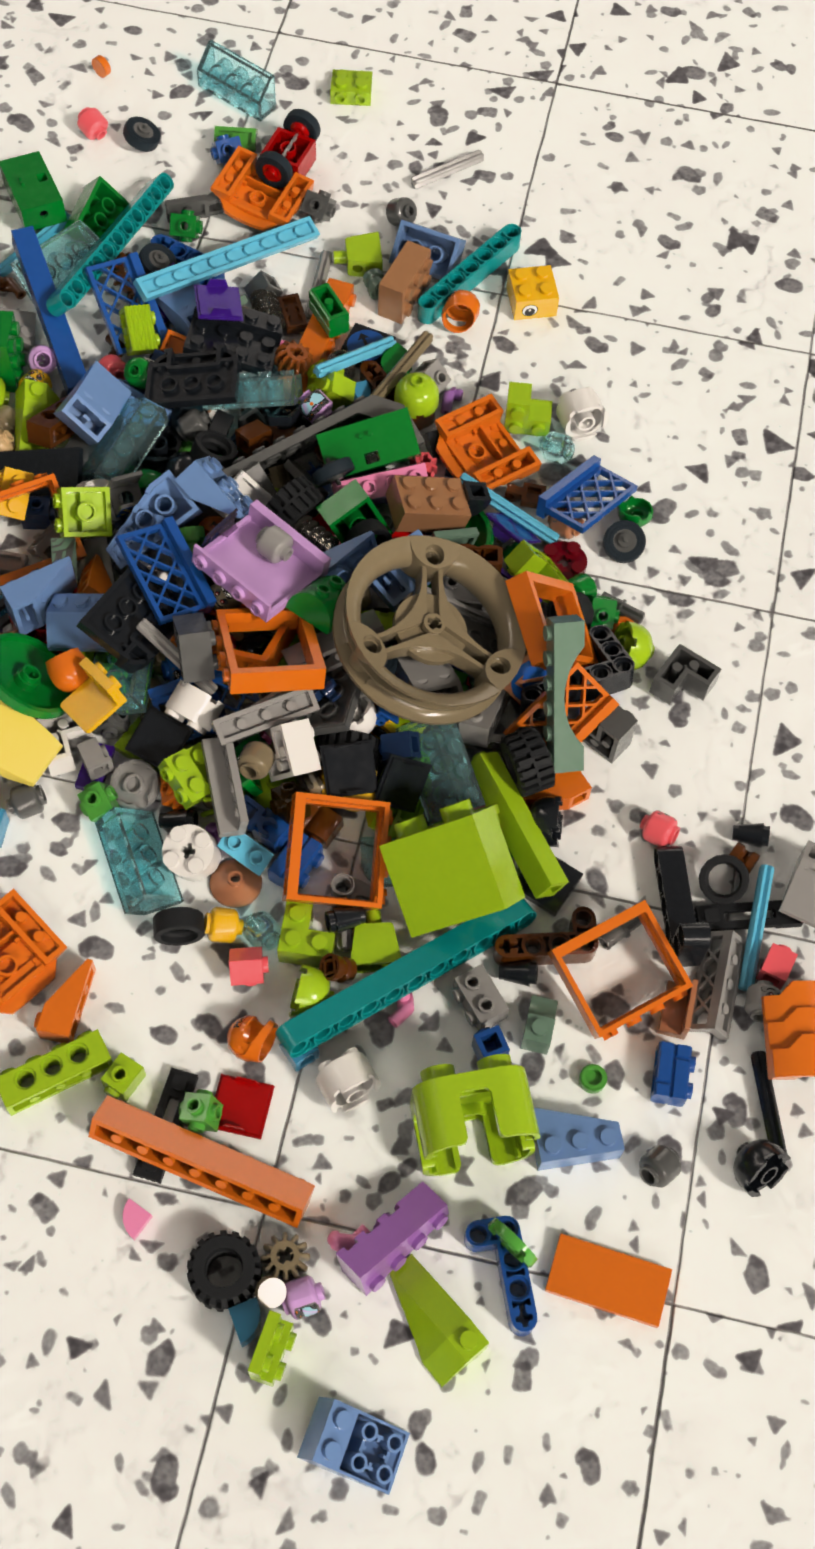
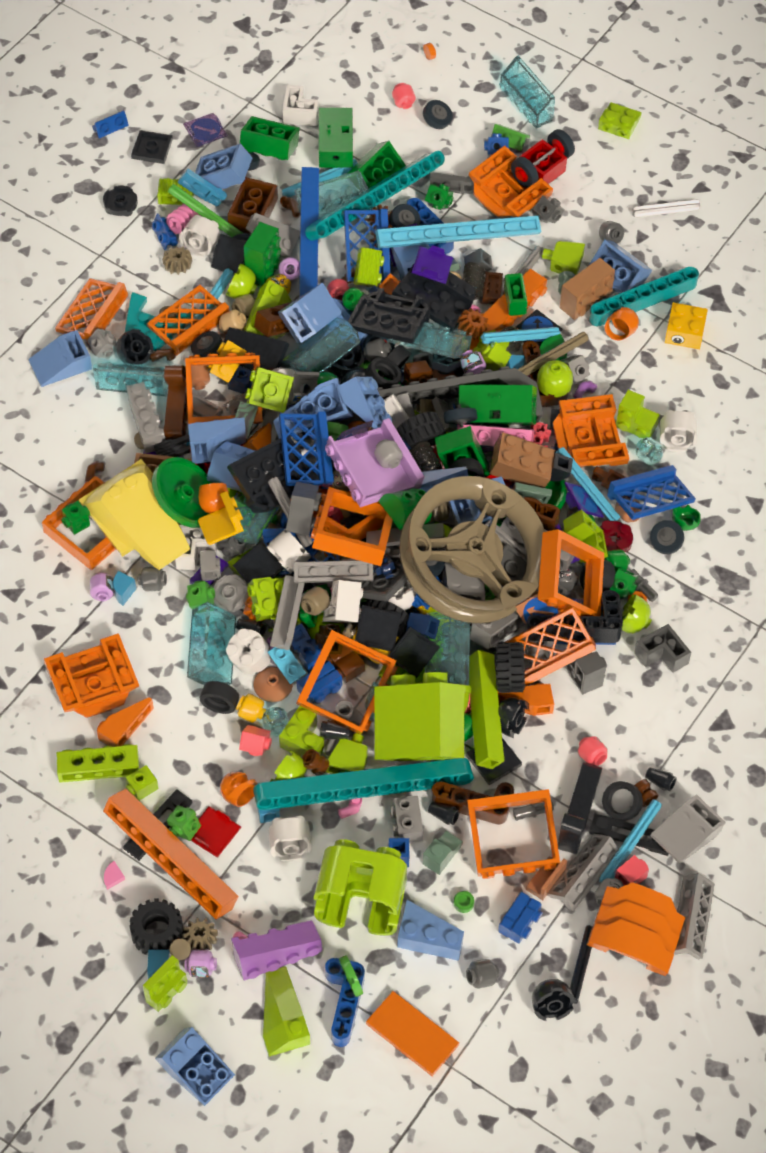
camera: 25 degrees right, 5 degrees down
sand green arch [543,614,585,774] -> none

